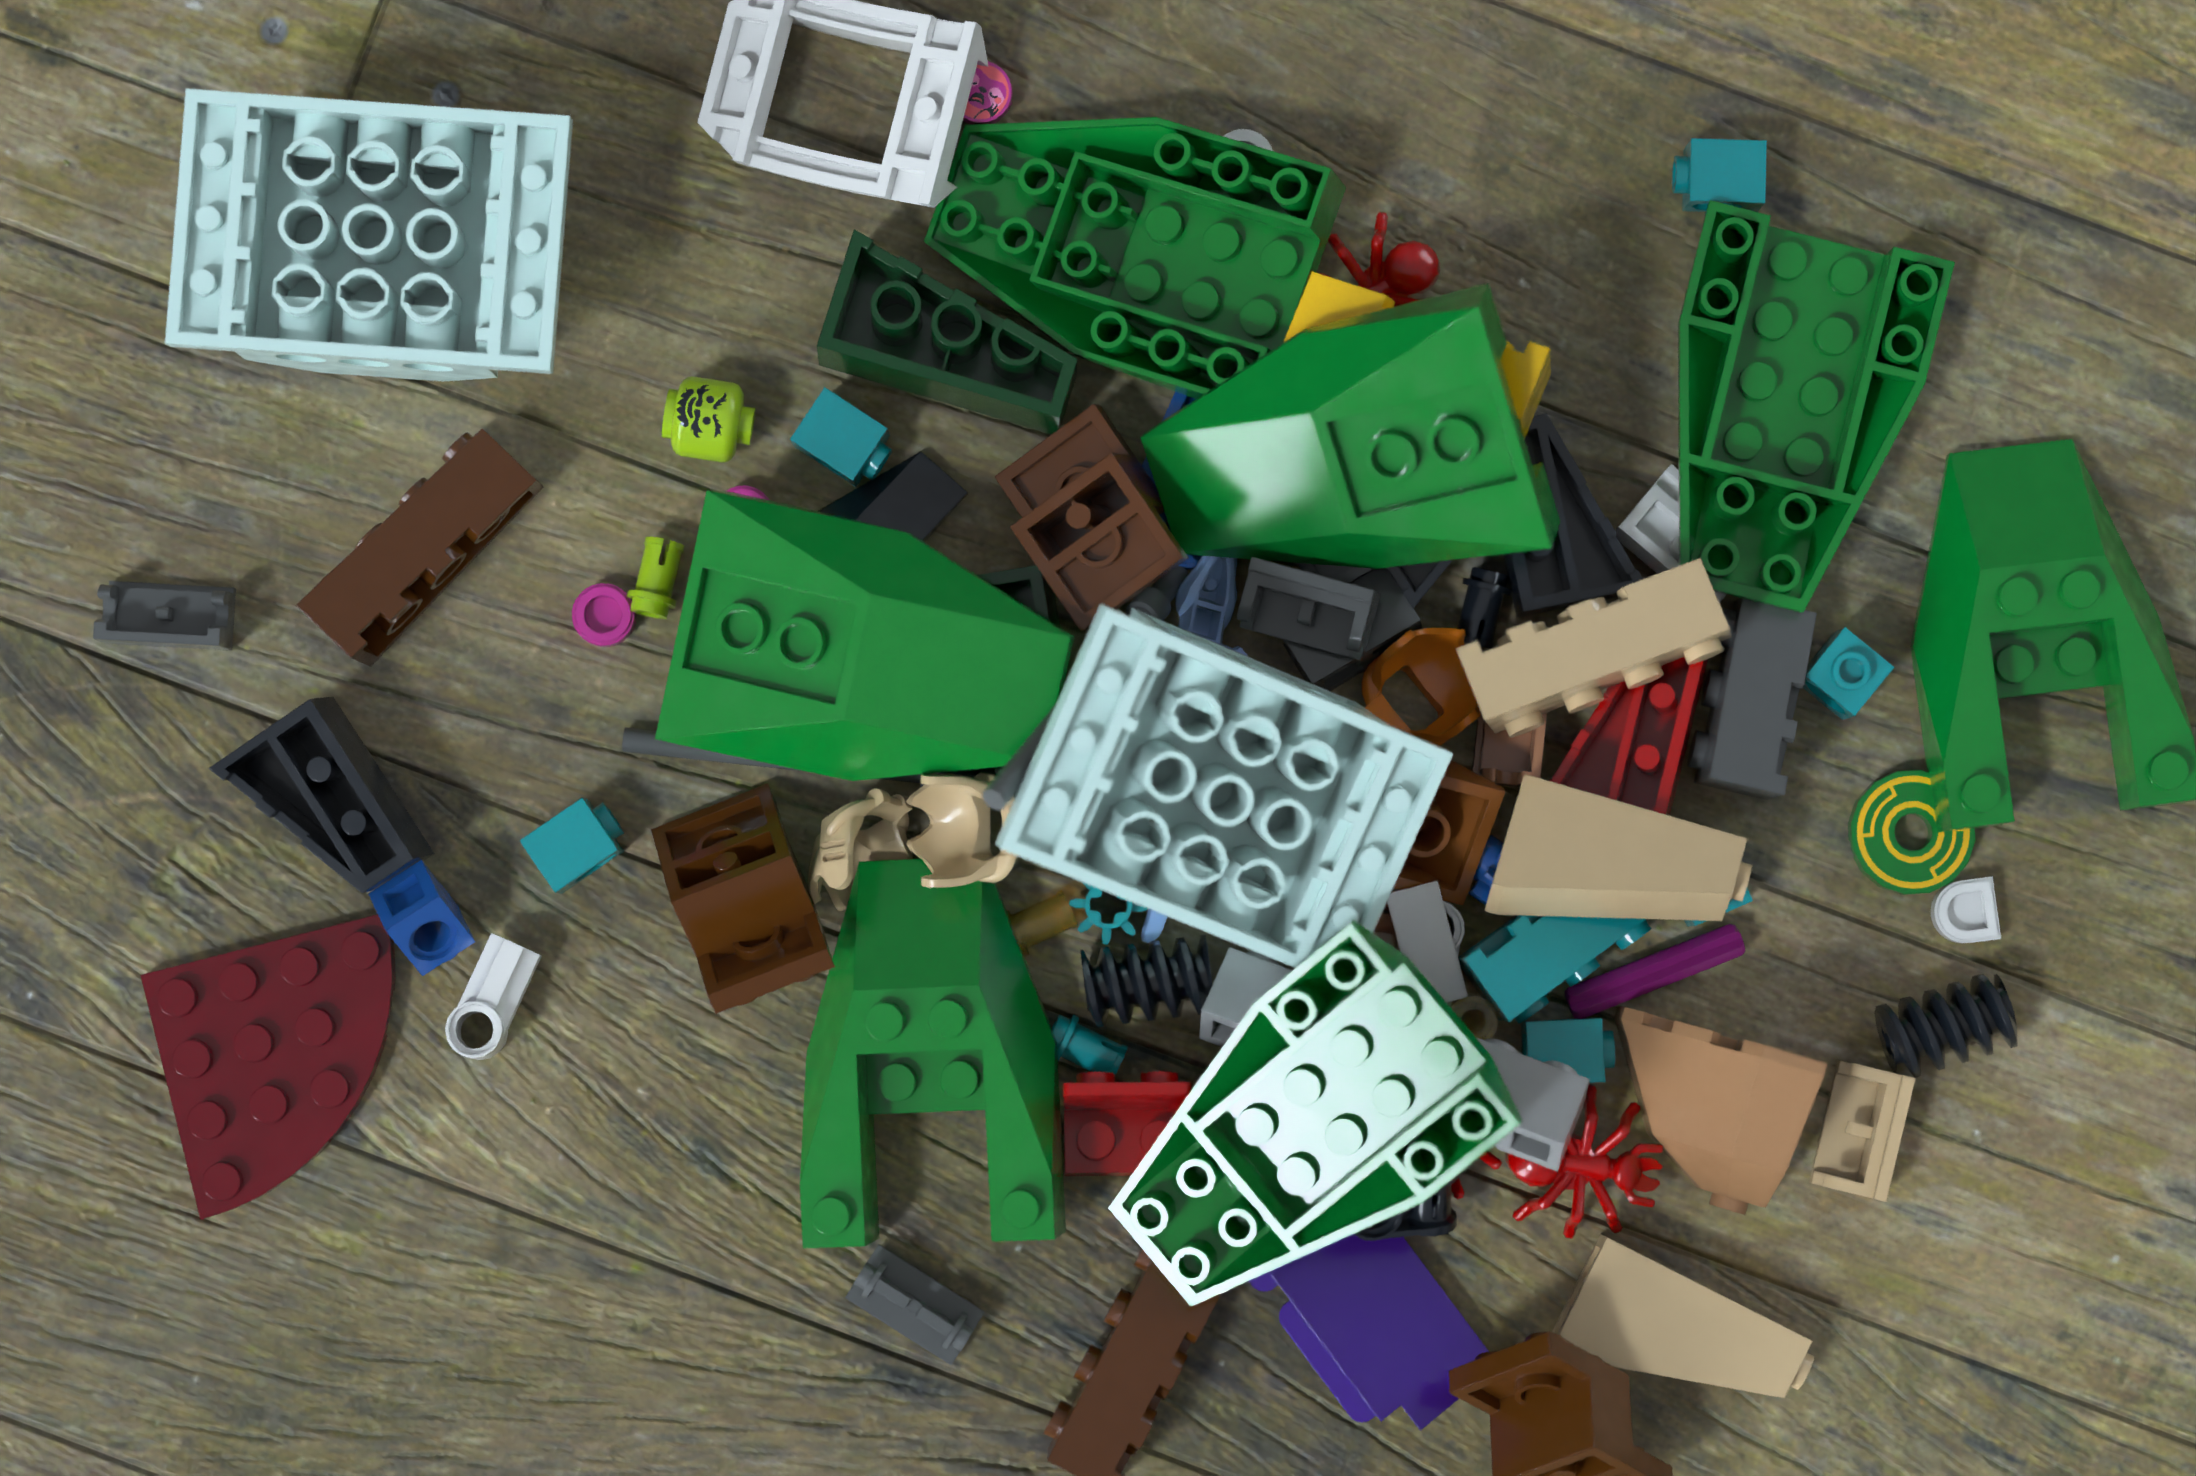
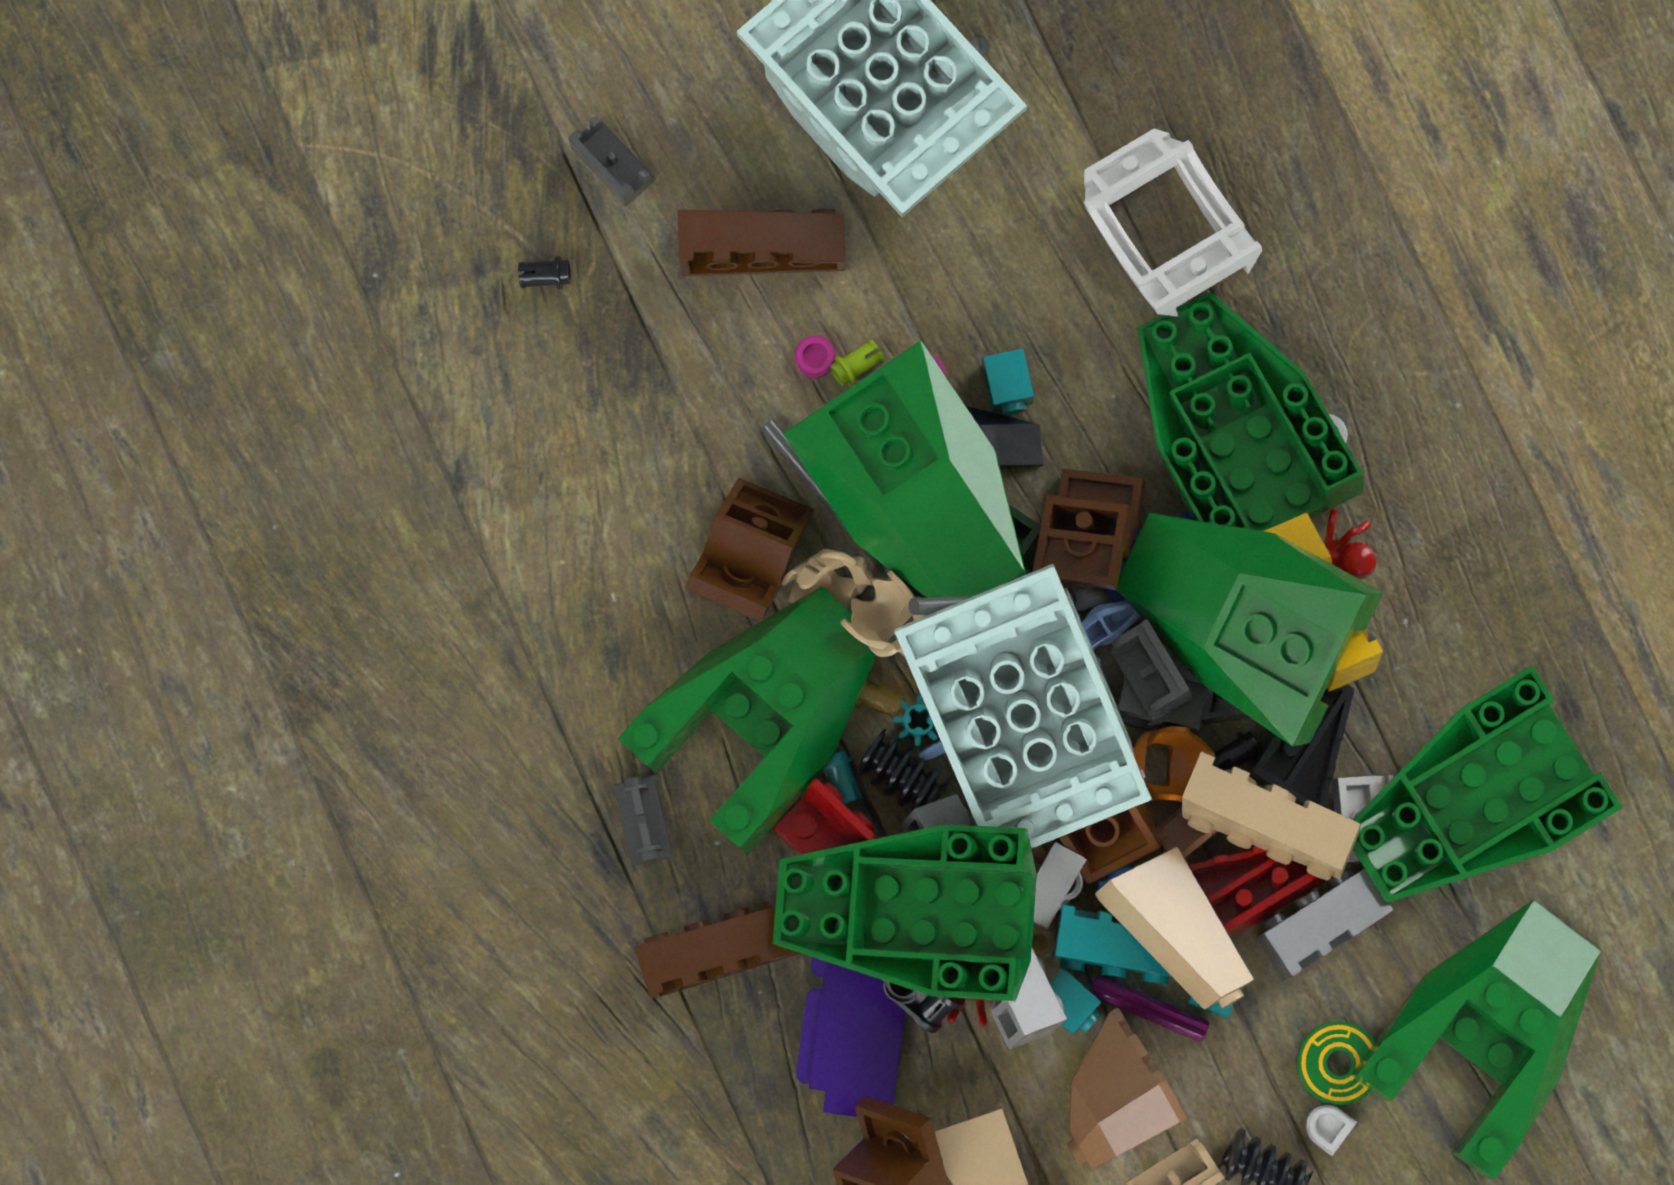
camera: 45 degrees right, 5 degrees down
dark red plate [141,914,396,1220] -> none
black wedge [208,696,435,893] -> none
blue brick [368,859,475,976] -> none
white piece [445,933,542,1060] -> none
teal brick [519,798,624,894] -> none
lime head [662,376,756,463] -> none
dark green wedge [817,229,1078,434] -> none
tile [963,62,1012,125] -> none
red animal [1505,1085,1664,1239] -> none
teal brick [1672,138,1767,212] -> none
teal brick [1803,627,1894,720] -> none
none -> black pin [518,256,571,289]

